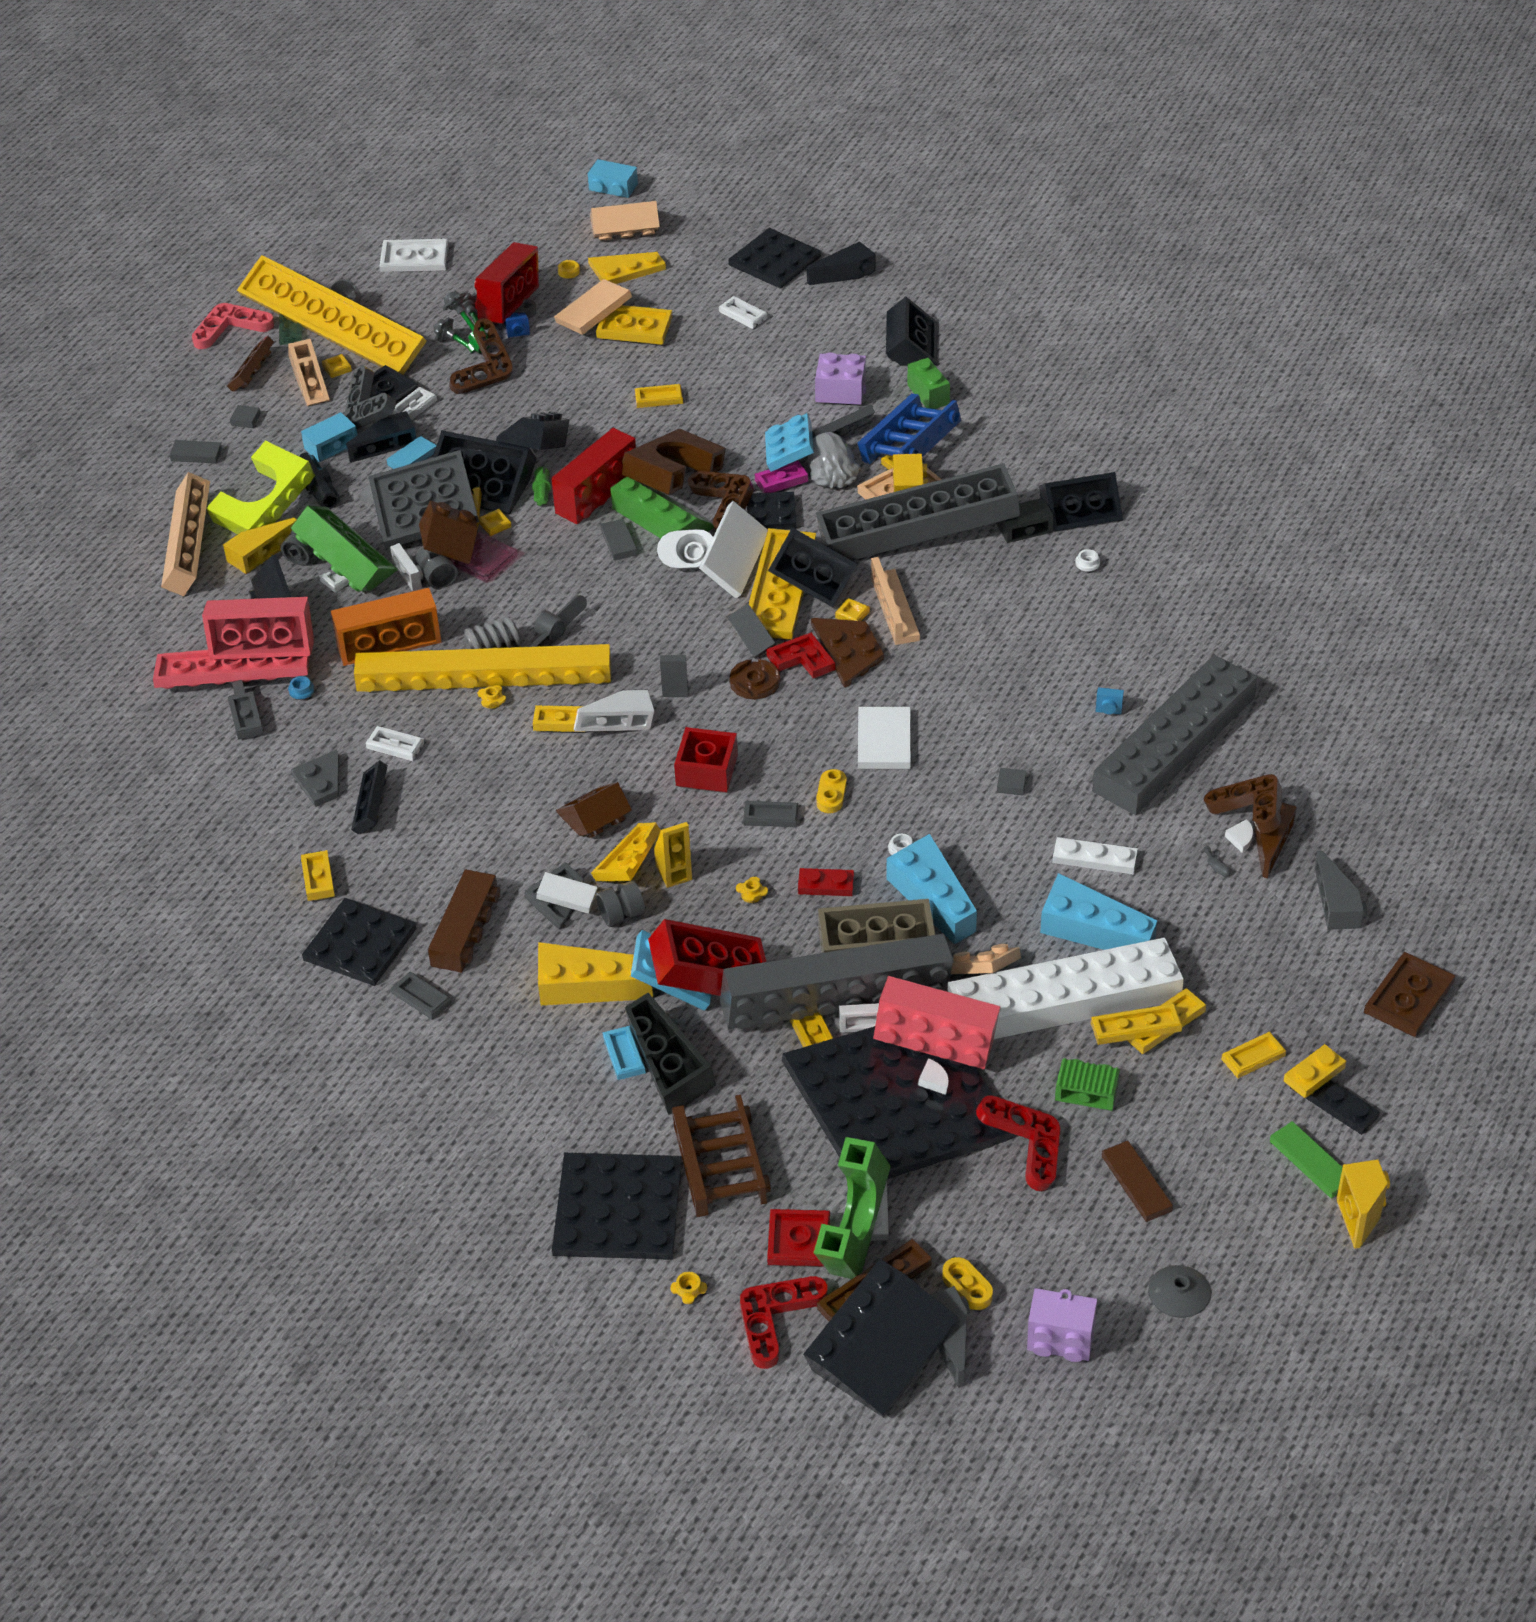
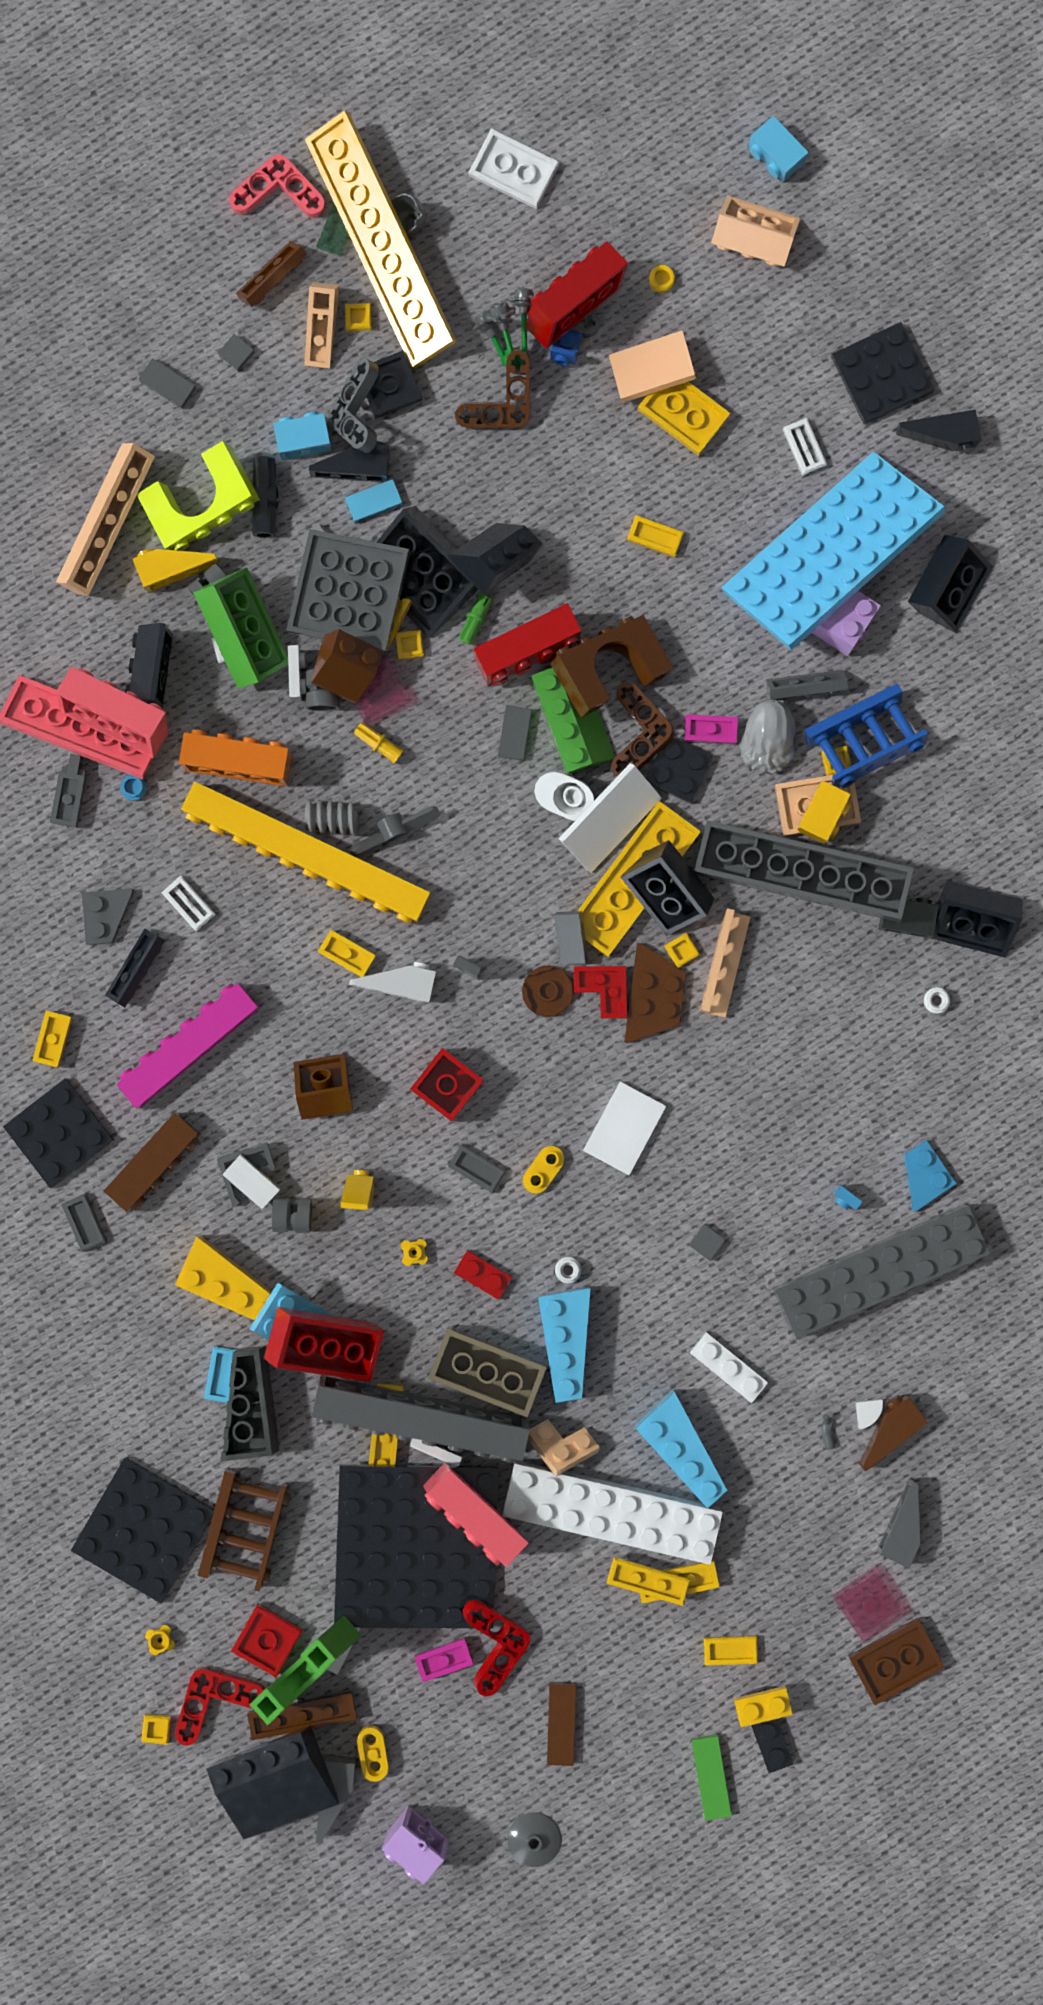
camera: 25 degrees right, 40 degrees up
white tile [391,387,437,420] -> none
yellow plate [477,685,506,709] -> none
yellow wing [588,252,666,284] -> none
yellow wing [591,822,661,882] -> none
medium azure plate [765,413,814,472] -> none
bright green brick [907,358,950,409] -> none
white tile [918,1059,948,1095] -> none
bright green brick [1055,1058,1120,1111] -> none
reddish brown beam [1204,774,1282,833] -> none
yellow slope [1336,1159,1390,1249] -> none
none -> dark pink brick [116,983,260,1109]
none -> yellow tile [141,1713,171,1745]
none -> yellow axle [354,722,404,764]
none -> dark pink plate [414,1637,473,1682]
none -> medium azure plate [721,451,945,651]
none -> clear pink plate [831,1566,906,1642]
none -> dark azure wing [904,1140,957,1212]

